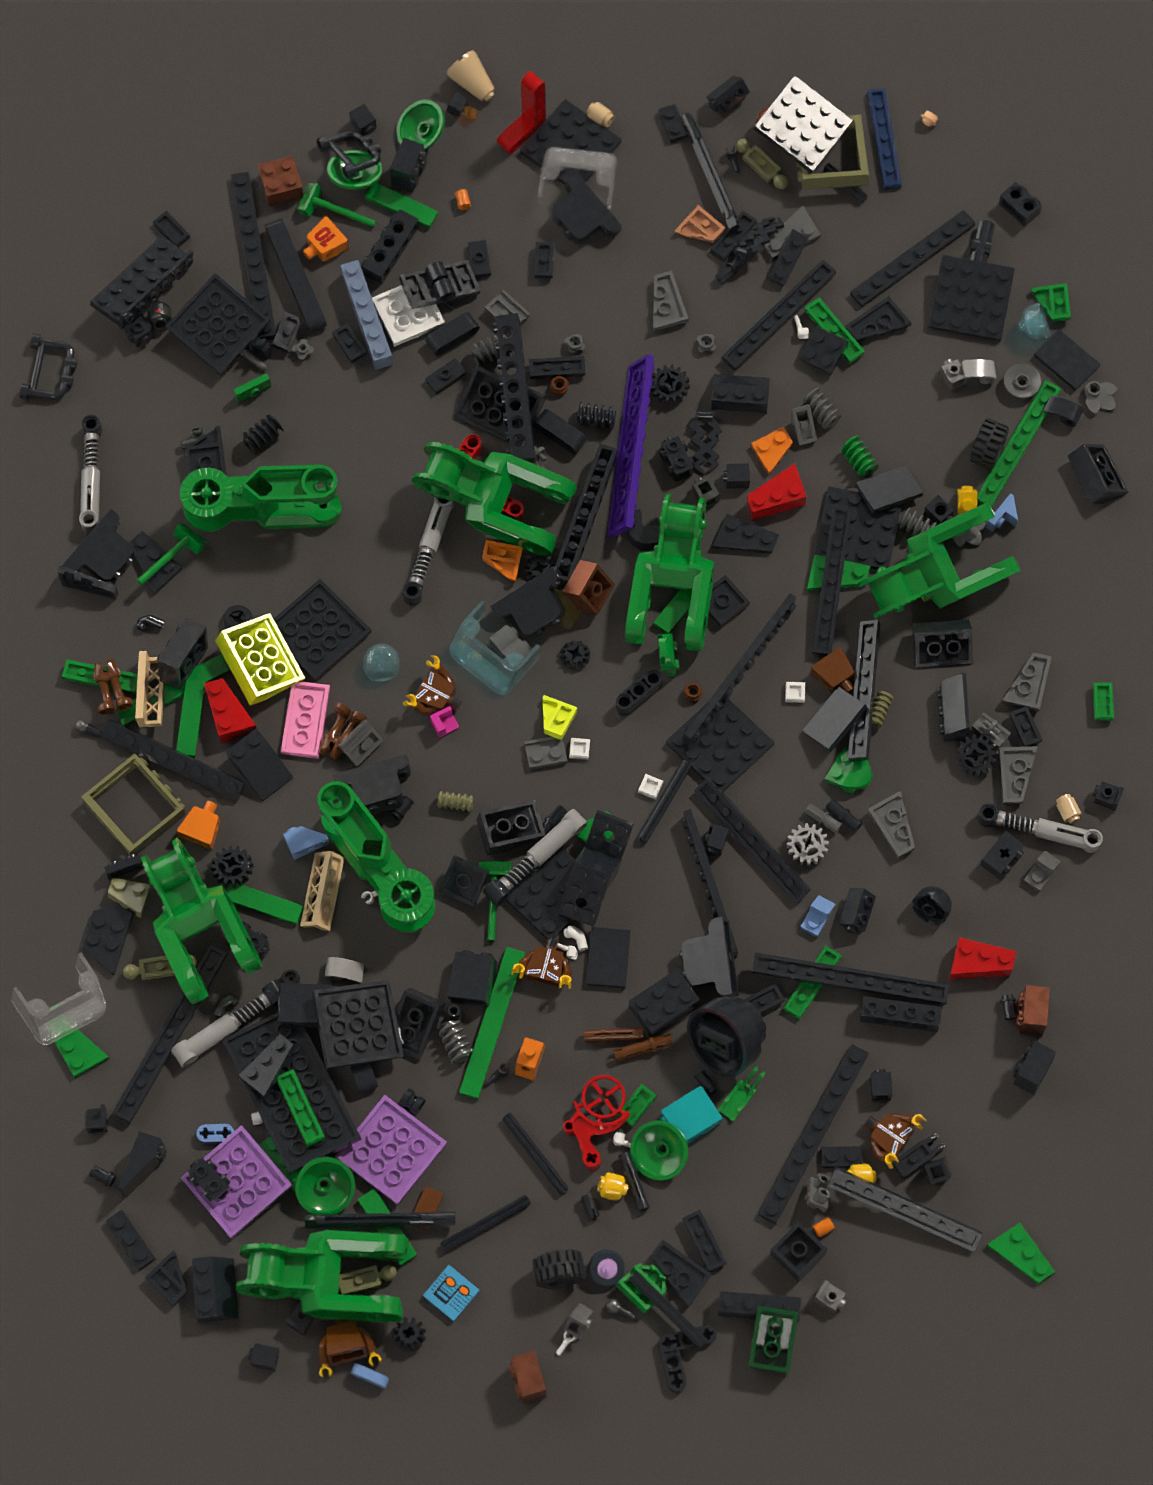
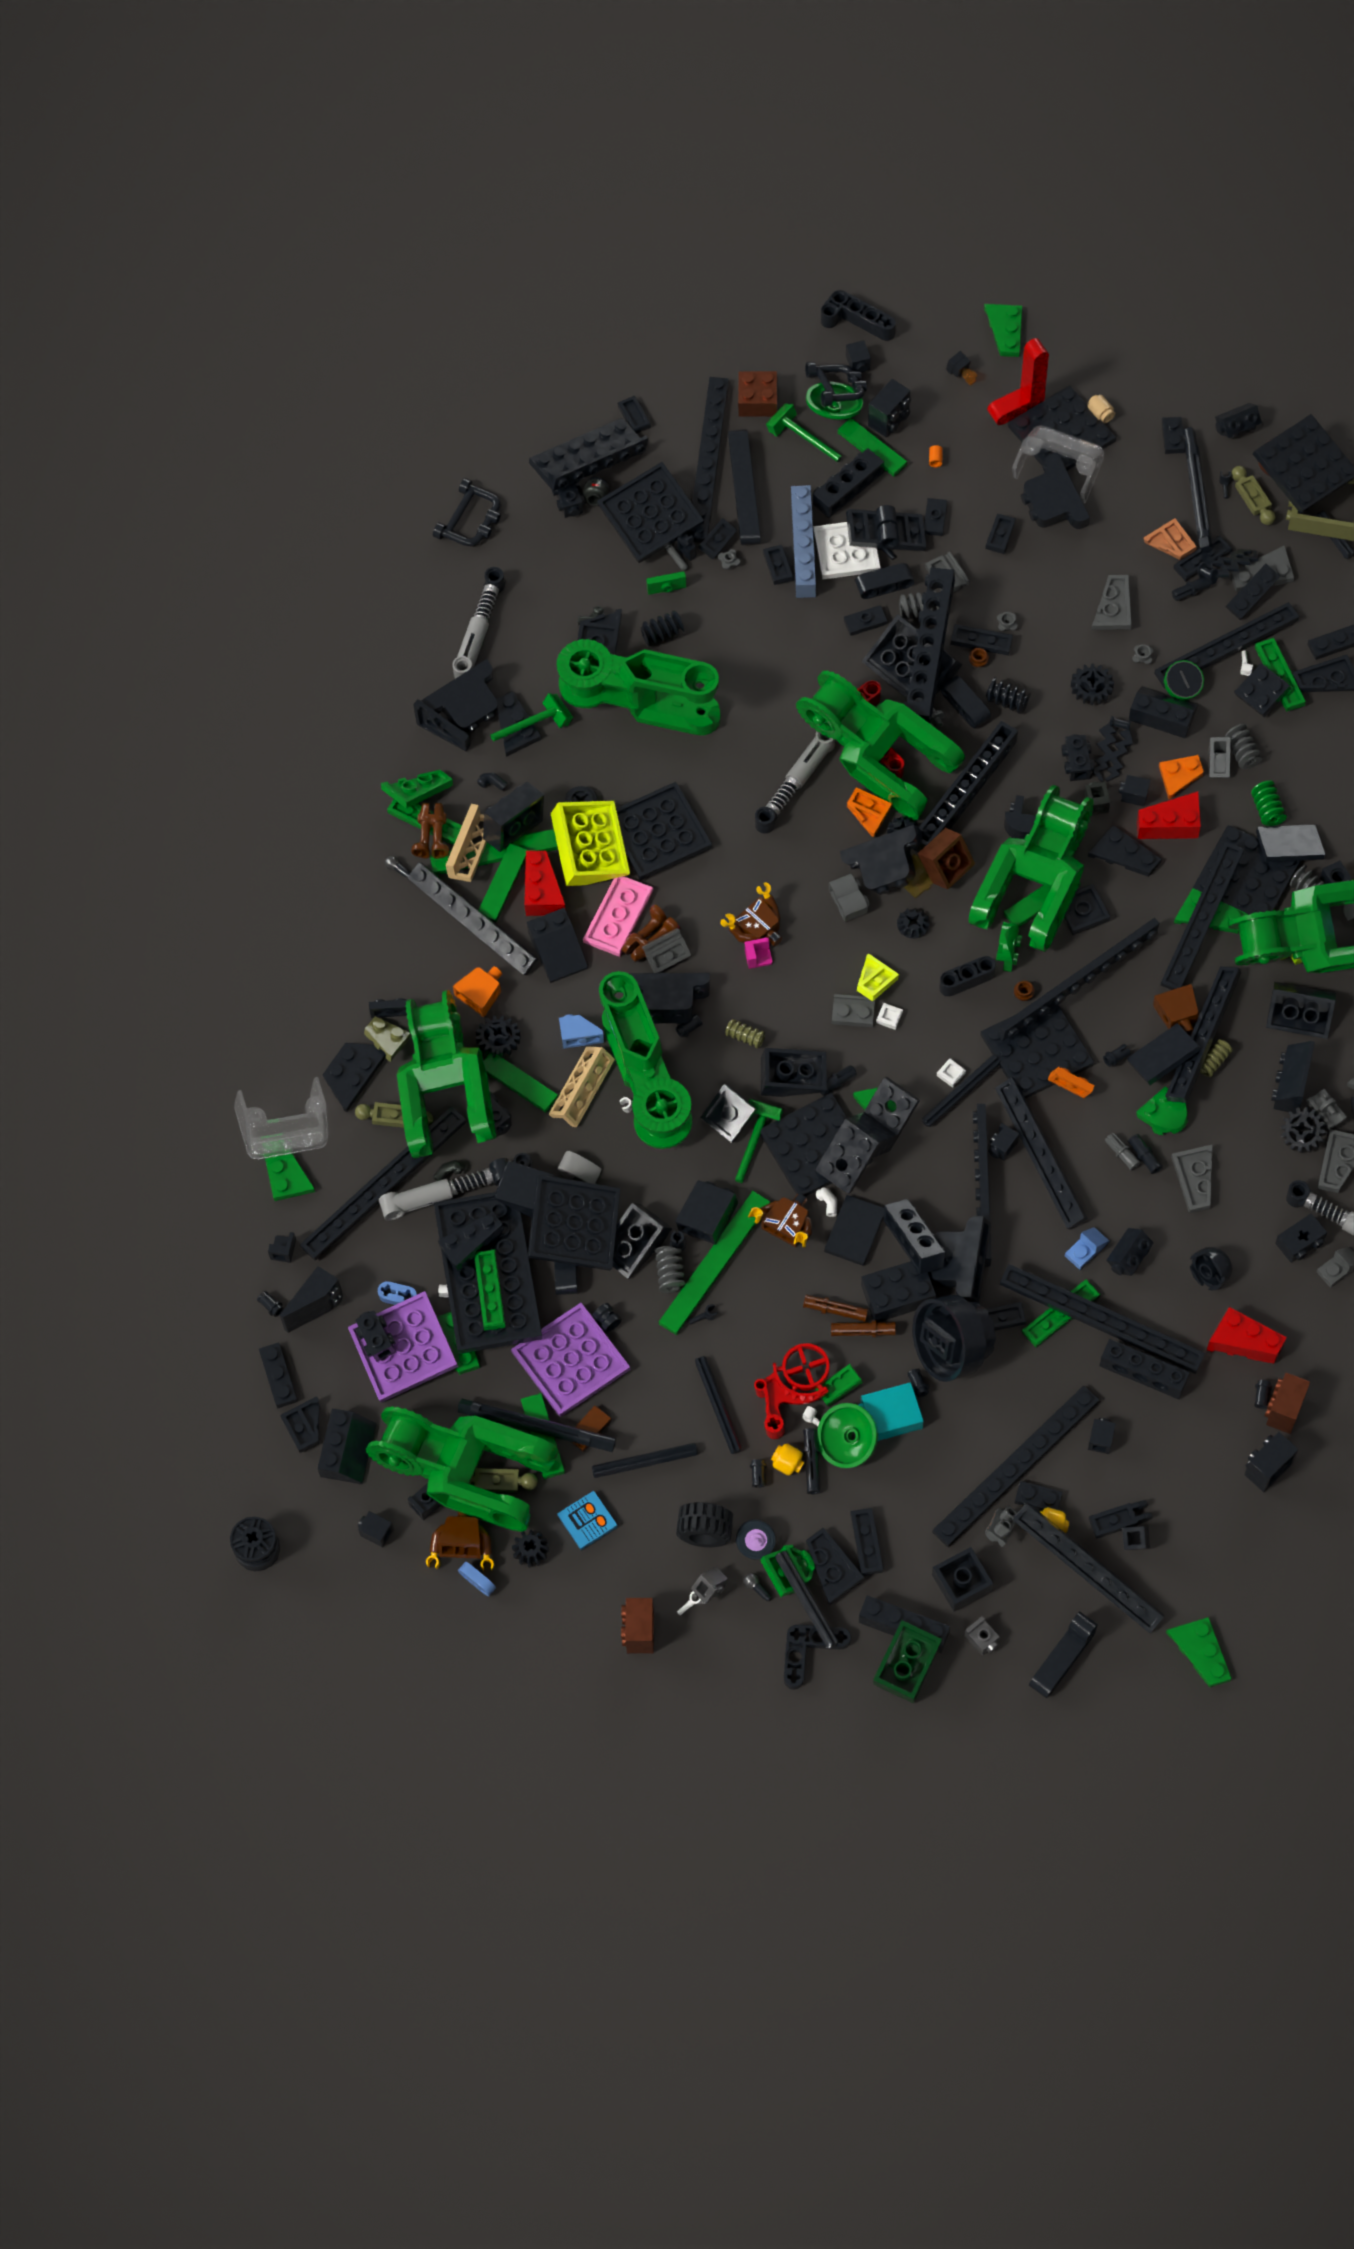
camera: 20 degrees right, 5 degrees down
olive window [81,754,186,855] -> none
green dish [295,1157,355,1214] -> none
orange torso [303,216,349,261] -> none
clear light blue cylinder [363,643,400,682] -> none
green dish [397,100,445,151] -> none
tan cone [447,50,495,102] -> none
clear light blue windscreen [449,601,540,695] -> none
piece [483,809,588,906] -> none
orange torso [515,1037,546,1081] -> none
white hand [557,943,578,960] -> none
dark purple plate [607,354,655,538] -> none
green arm [717,1066,765,1121] -> none
white tile [785,682,805,703] -> none
light grey gear [786,823,829,866] -> none
orange hinge [812,1217,835,1238] -> none
reddish brown torso [864,1113,926,1169] -> none
none -> black wheel [230,1516,280,1572]
none -> green wing [381,770,453,809]
none -> black beam [821,290,896,341]
none -> black brick [883,1199,946,1274]
none -> green wing [984,304,1022,357]
none -> black beam [1029,1611,1098,1698]
none -> orange plate [1048,1067,1095,1098]
none -> black pin [1103,1044,1131,1067]
none -> black tile [1164,660,1204,701]

